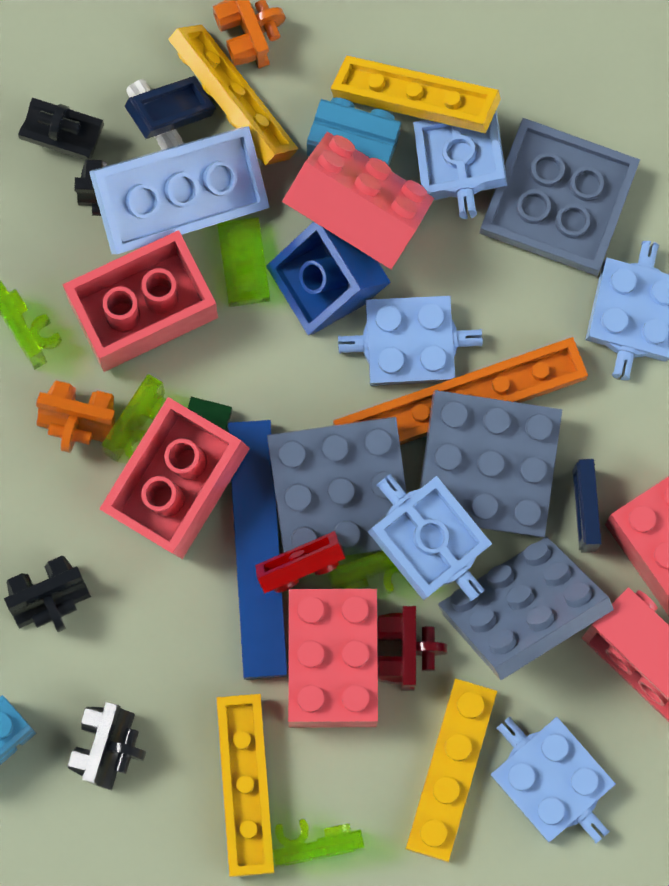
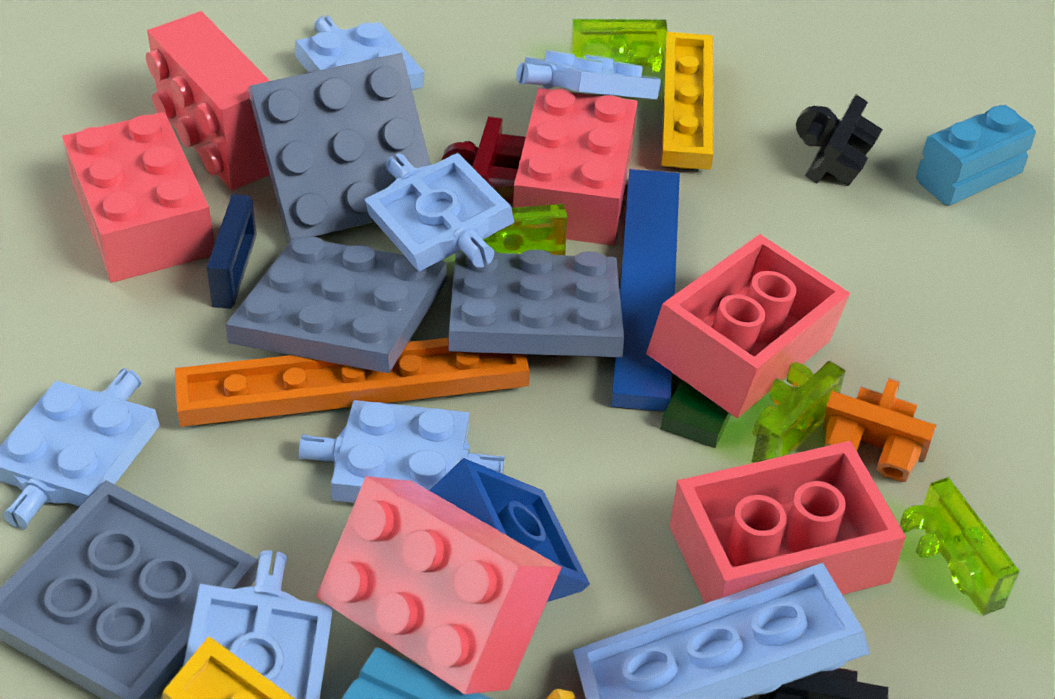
camera: 170 degrees left, 30 degrees down
black hips [4,556,91,632] -> none
clear neon green plate [217,217,270,307] -> none
red plate [255,531,346,594] -> none
yellow plate [405,678,497,863] -> none
none -> light blue plate [516,50,662,99]

